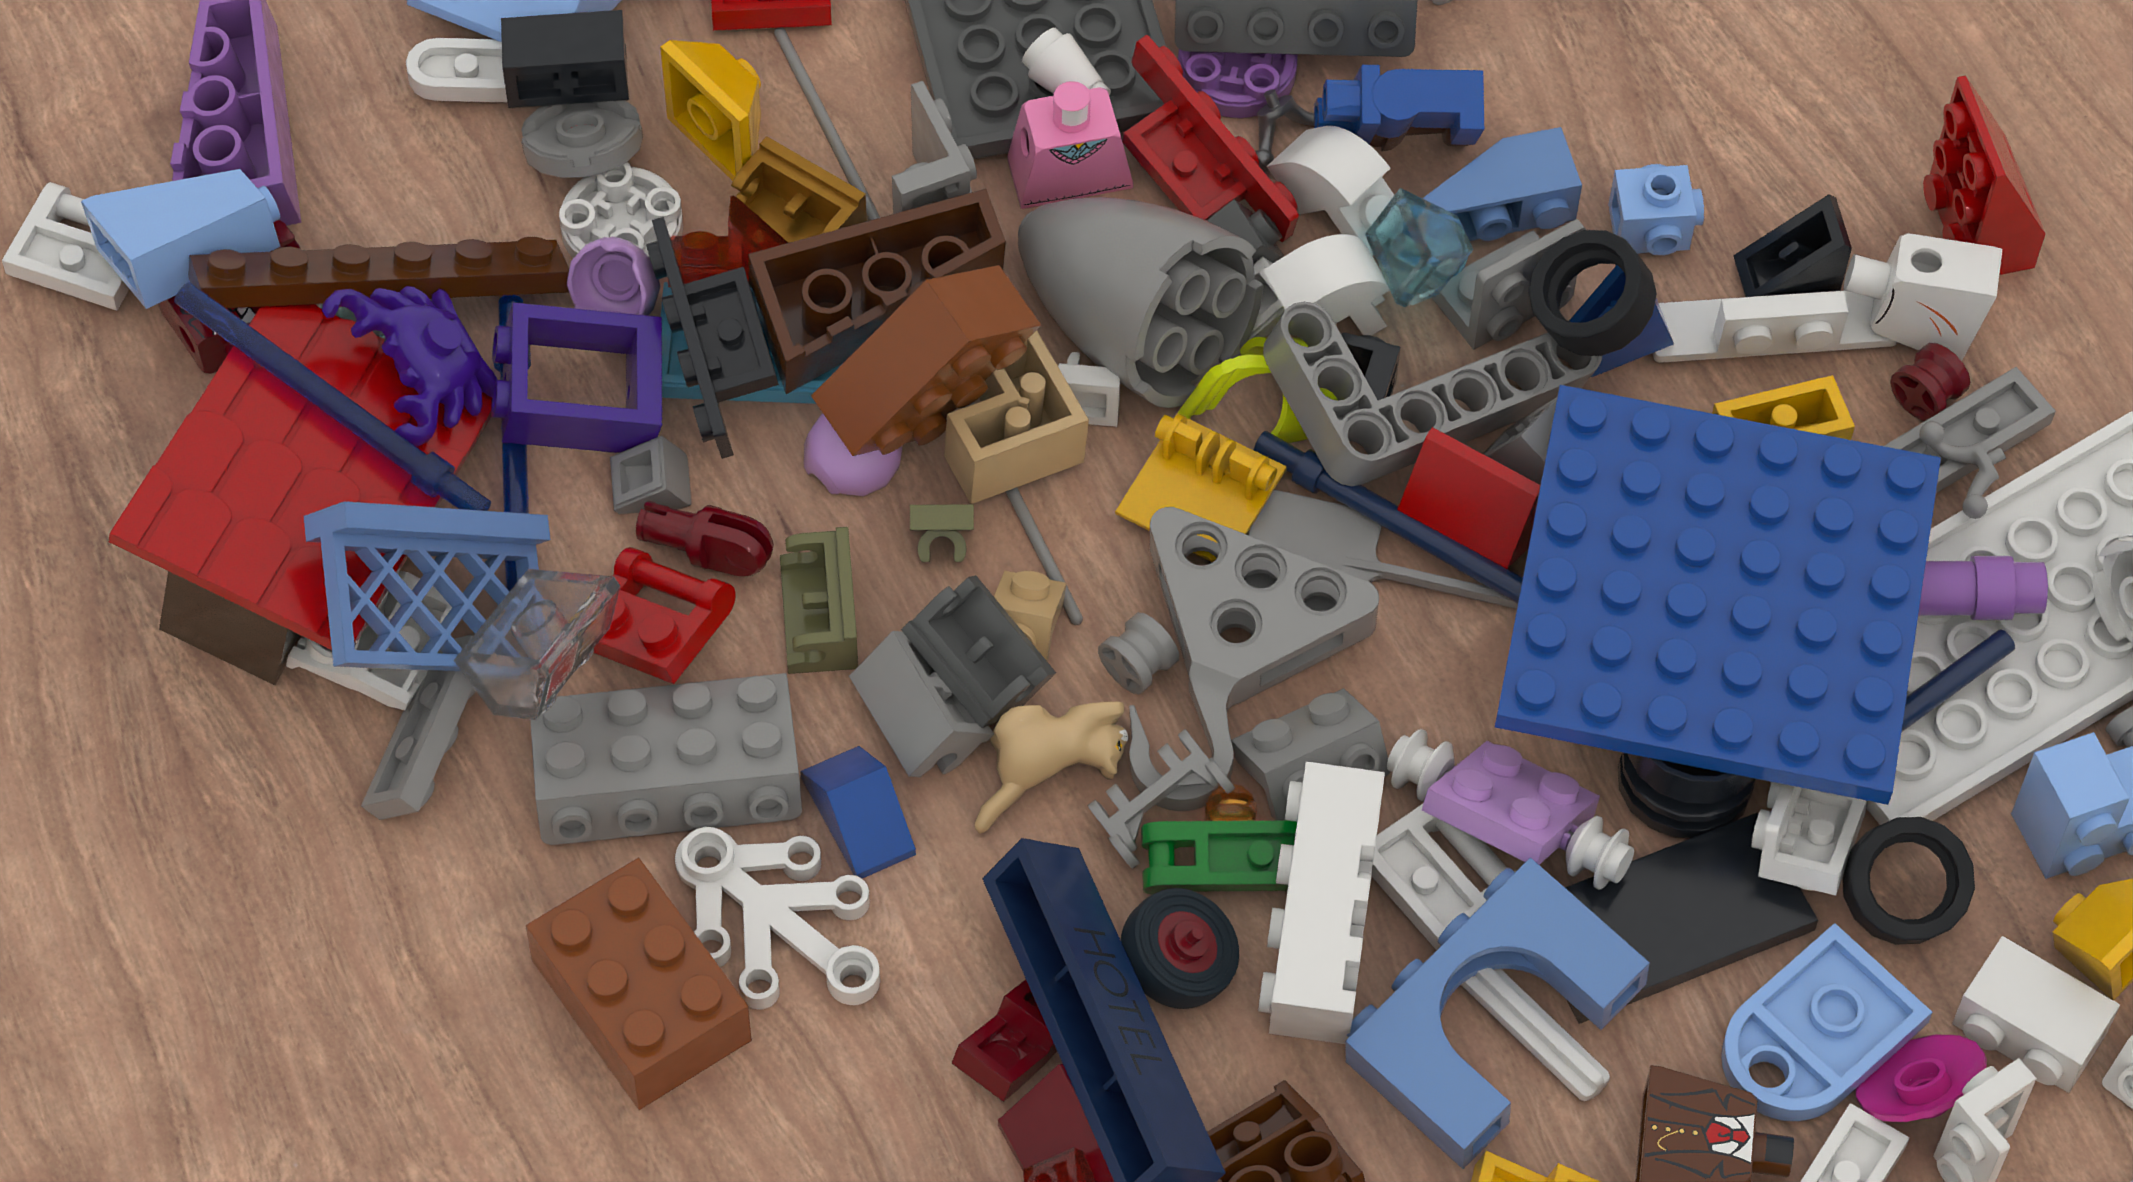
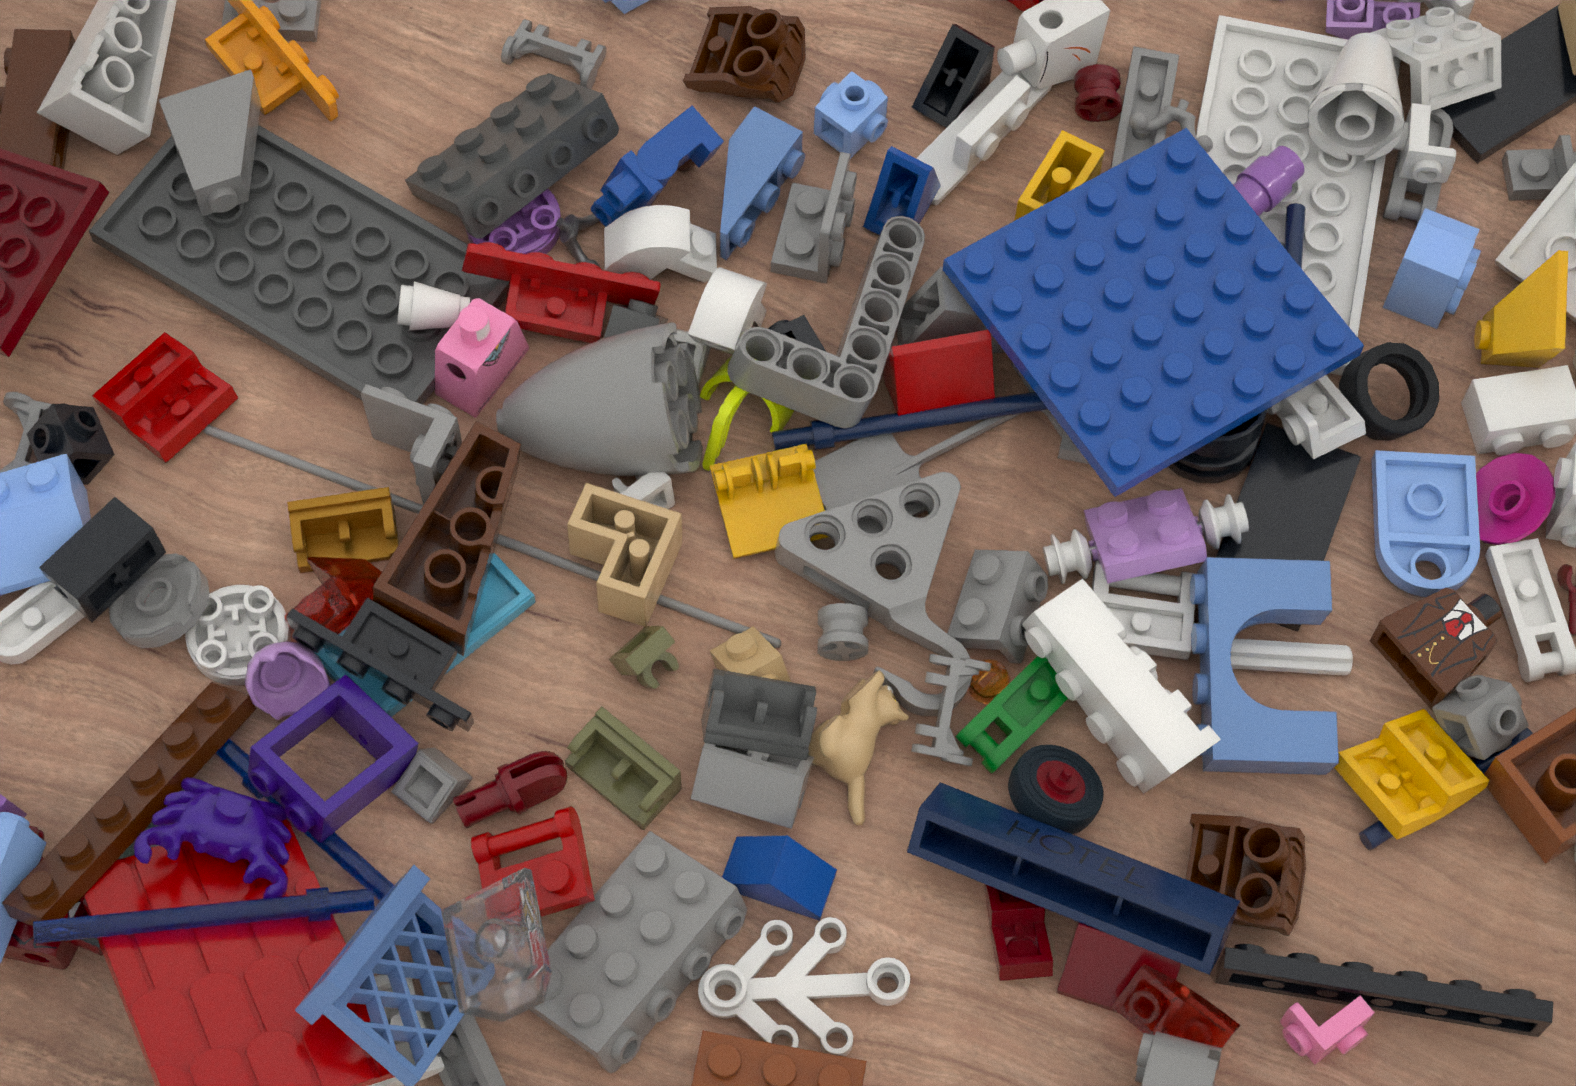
camera: 45 degrees left, 5 degrees up
yellow slope [660,40,761,181] -> none
lavender hair [804,414,902,496] -> none
dark orange brick [811,265,1042,456] -> none
clear light blue slope [1365,188,1474,308] -> none
black tyre [1528,230,1657,356] -> none
none -> reddish brown slope [683,6,806,103]

